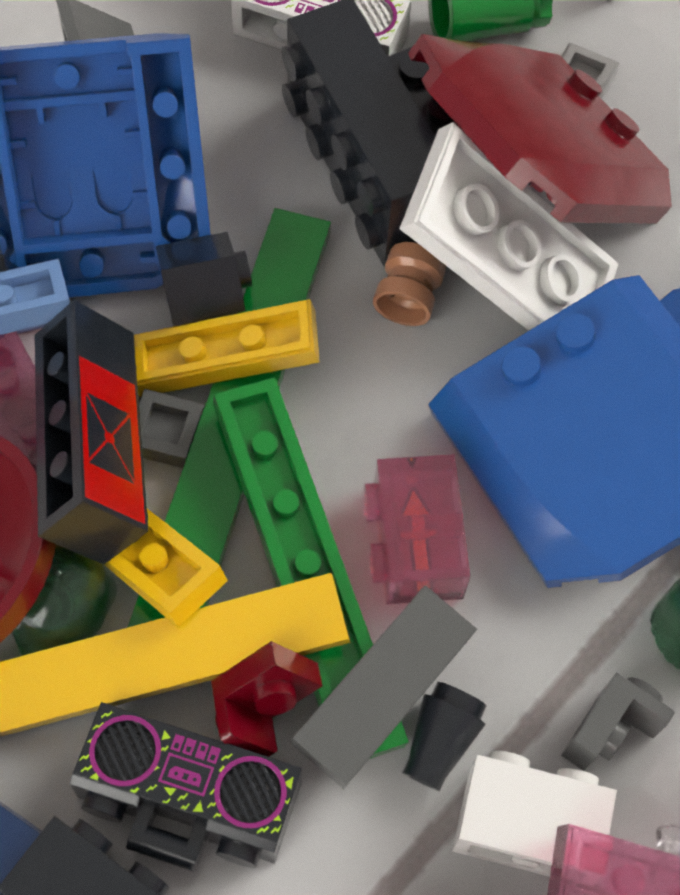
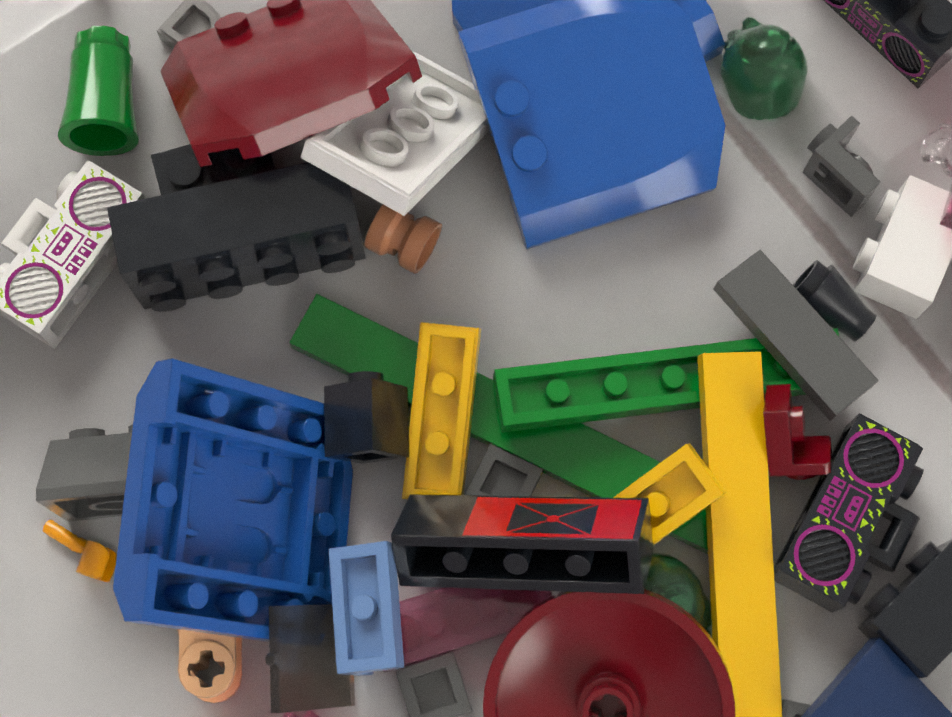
camera: 75 degrees left, 10 degrees up
clear pink brick [364,454,471,604] -> none

